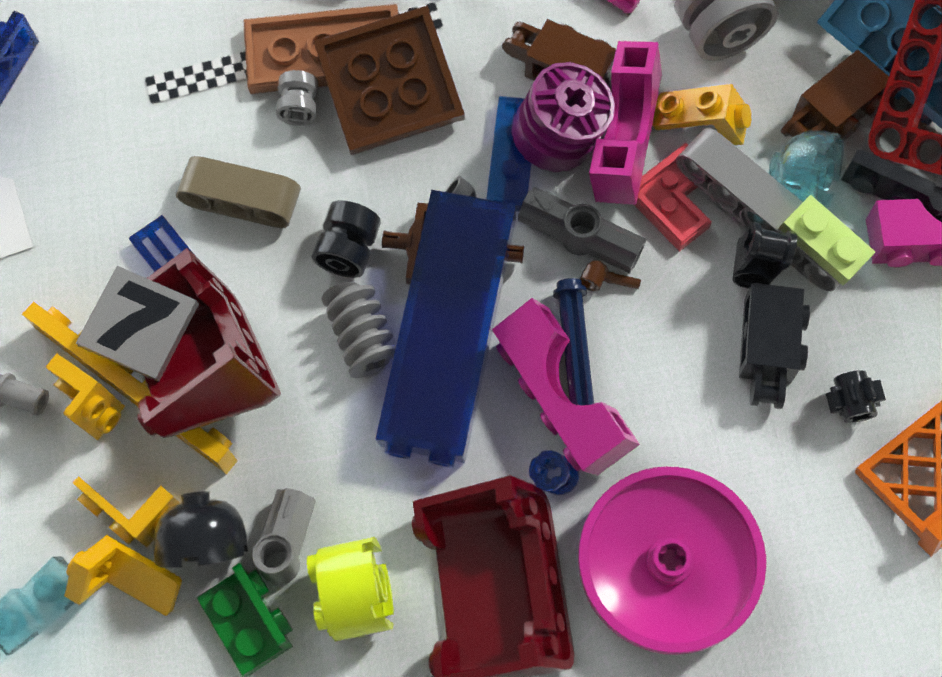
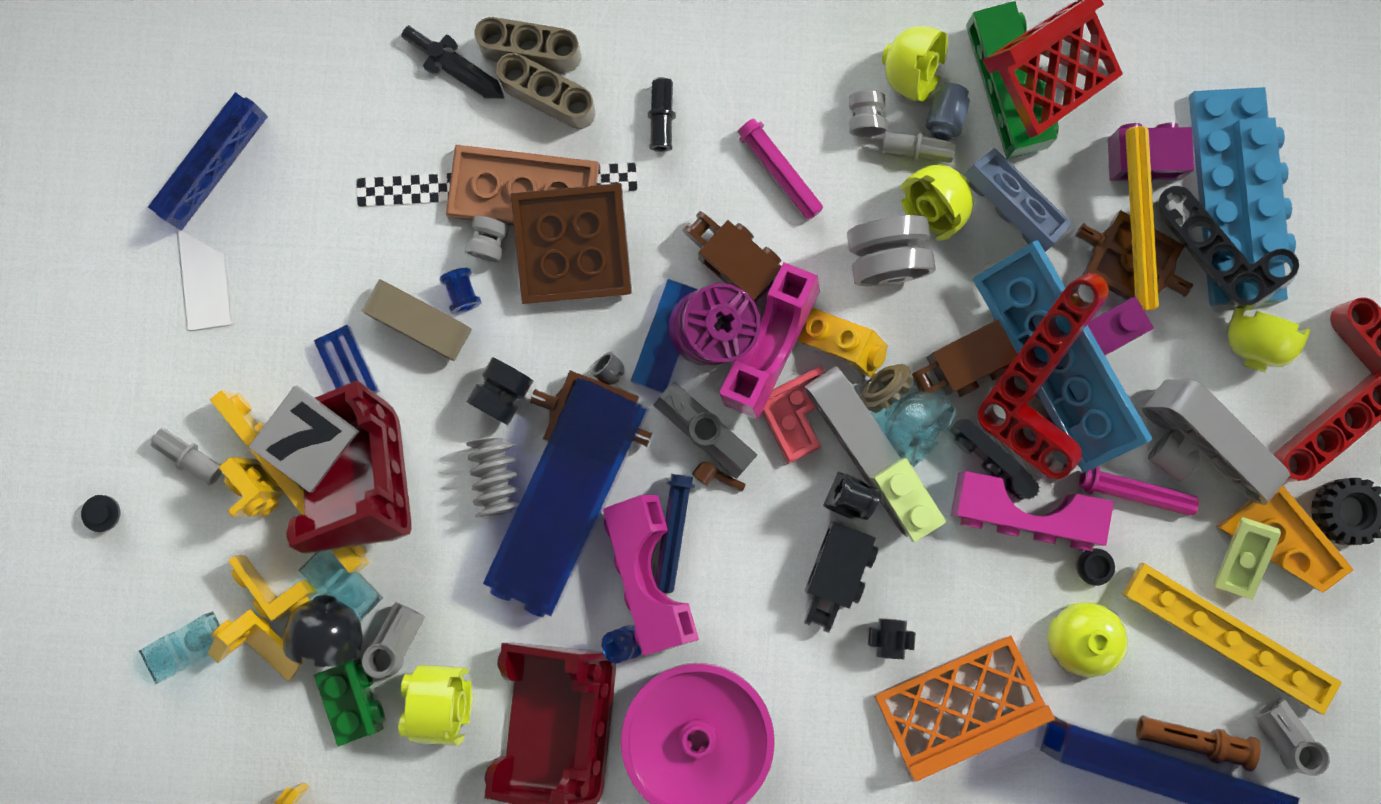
camera: 10 degrees right, 15 degrees up
none -> clear light blue slope [299,550,383,622]
none -> clear blue bush [439,267,482,314]
none -> dark tan gear [860,364,914,413]

